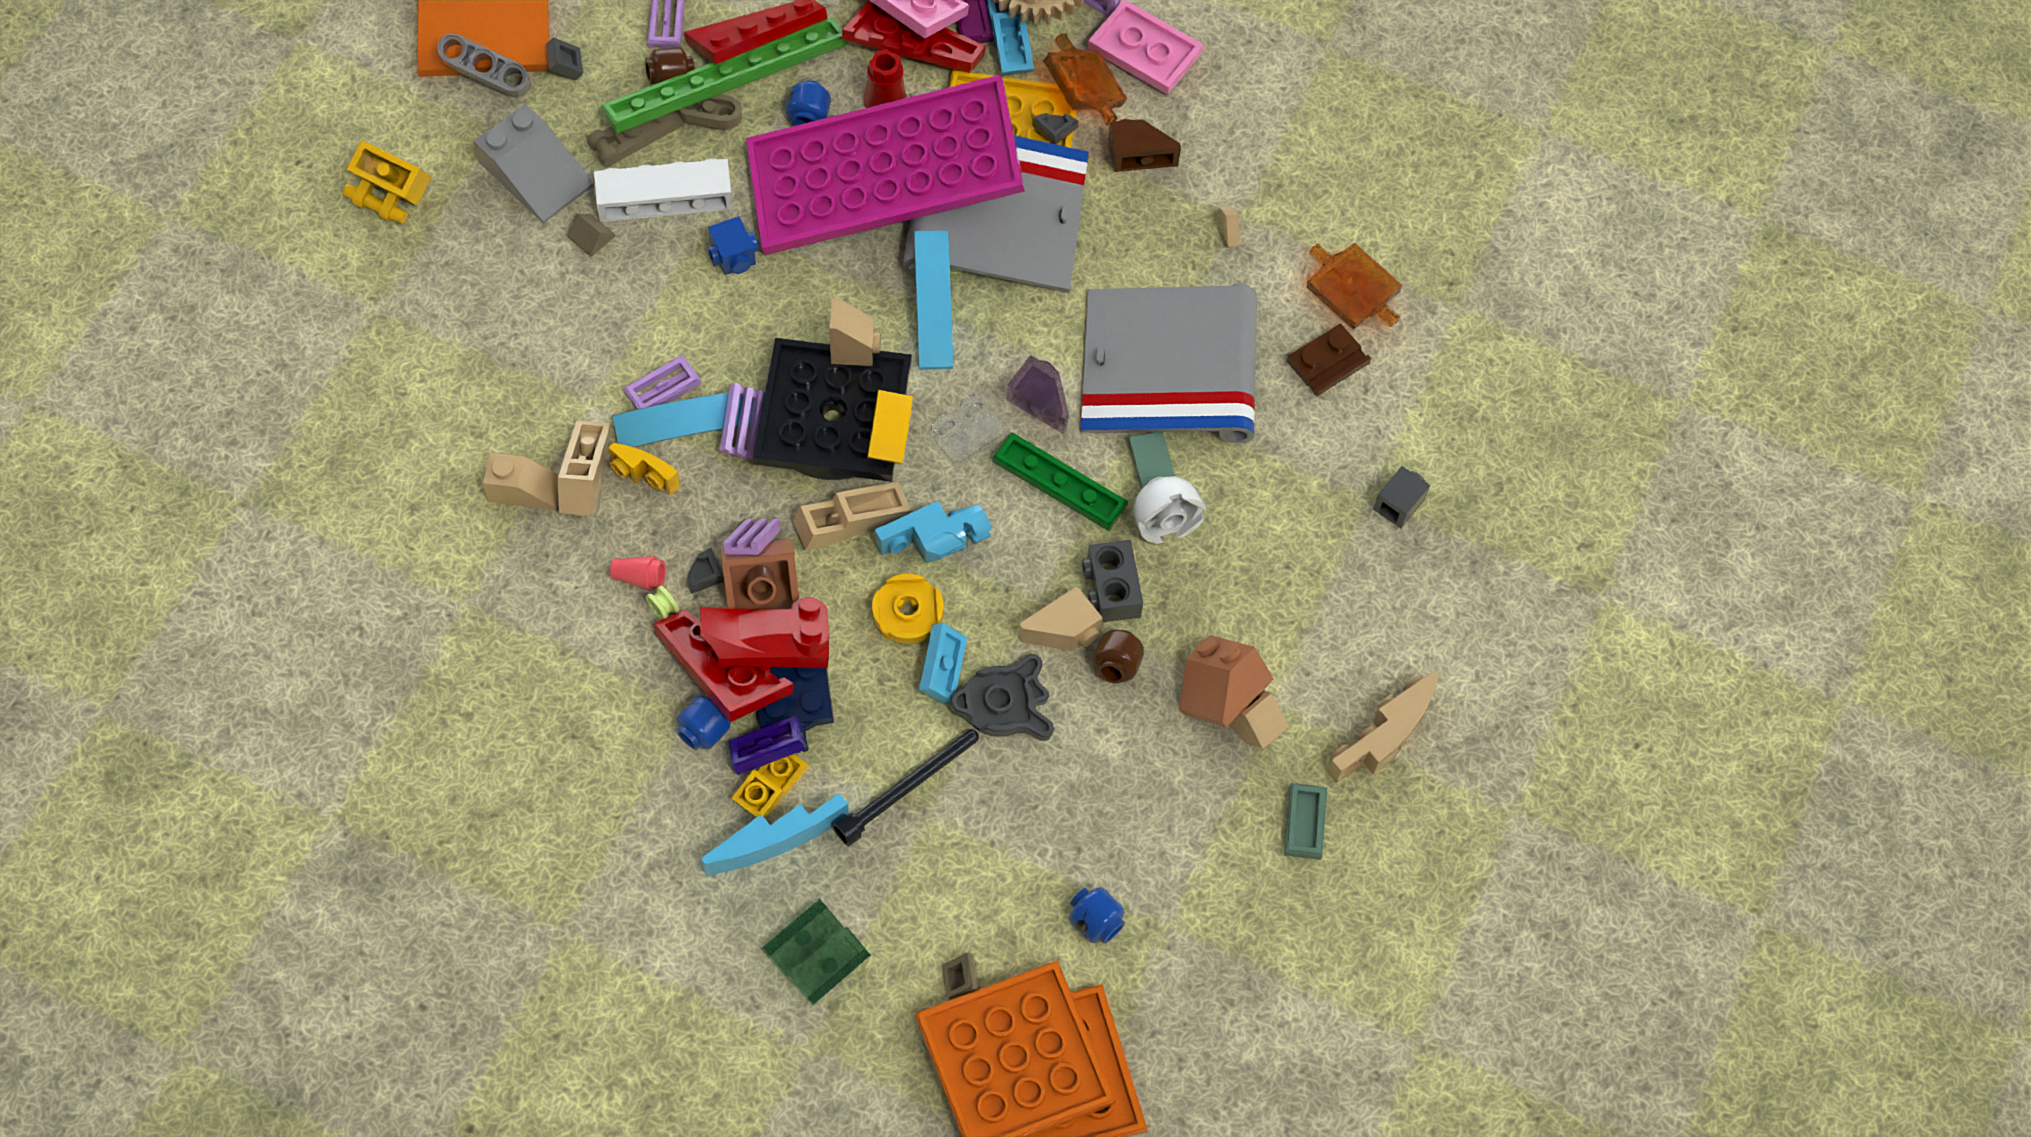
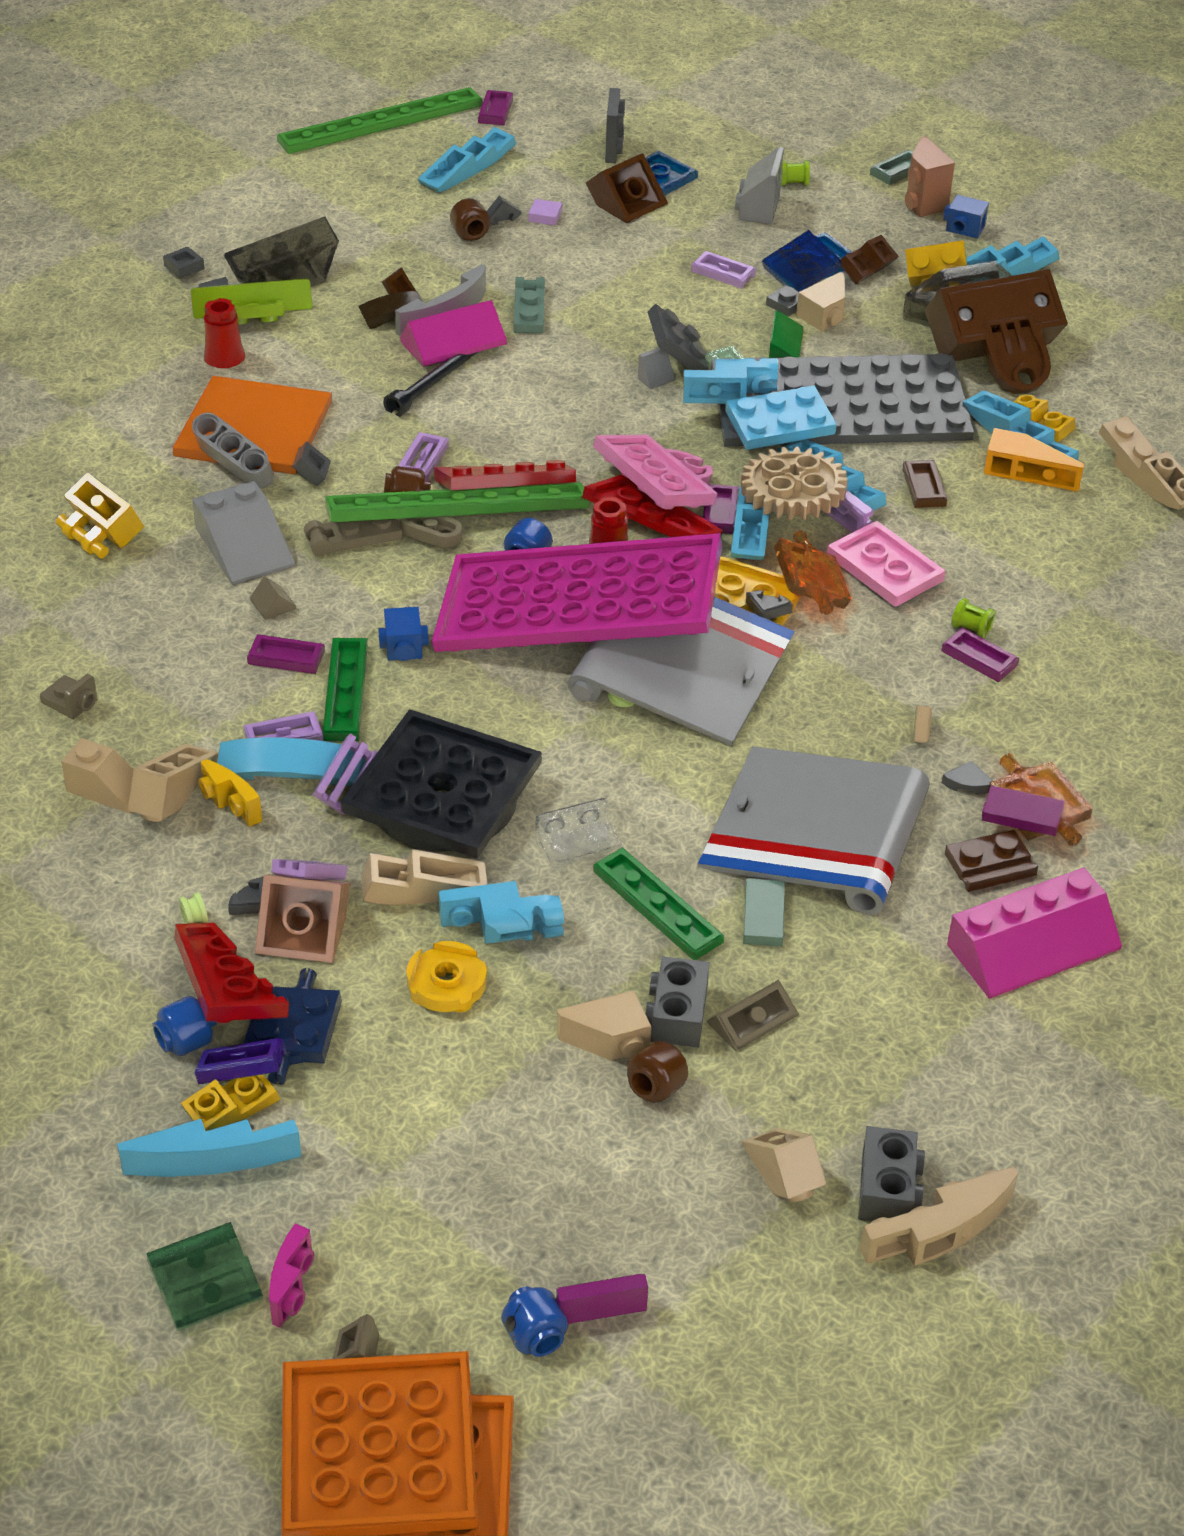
camera: 20 degrees right, 20 degrees down
white brick [594,158,733,222] -> none
coral cone [610,556,666,591] -> none
red slope [700,597,829,668] -> none
tan slope [829,298,881,366] -> none
black piece [831,730,979,847] -> none
yellow slope [867,390,913,464] -> none
medium azure slope [914,230,953,370] -> none
medium azure plate [919,623,967,704] -> none
dark grey tile [950,654,1054,741] -> none
clear purple slope [1006,355,1069,435] -> none
reddish brown slope [1108,119,1181,172] -> none
white cylinder [1134,476,1206,544] -> none
nougat slope [1179,635,1274,728] -> none
sand green tile [1284,783,1327,860] -> none
dark grey brick [1373,466,1430,529] -> none
none -> dark tan bracket [40,674,98,720]
none -> magenta tile [247,634,325,674]
none -> dark pink slope [269,1223,314,1328]
none -> green tile [322,638,368,741]
none -> magenta tile [556,1273,648,1324]
none -> dark tan slope [707,979,799,1051]
none -> dark grey brick [858,1126,925,1221]
none -> magenta tile [941,627,1019,683]
none -> tile [941,761,995,795]
none -> dark pink slope [947,867,1122,999]
none -> lime bush [951,598,996,638]
none -> magenta tile [981,785,1065,836]

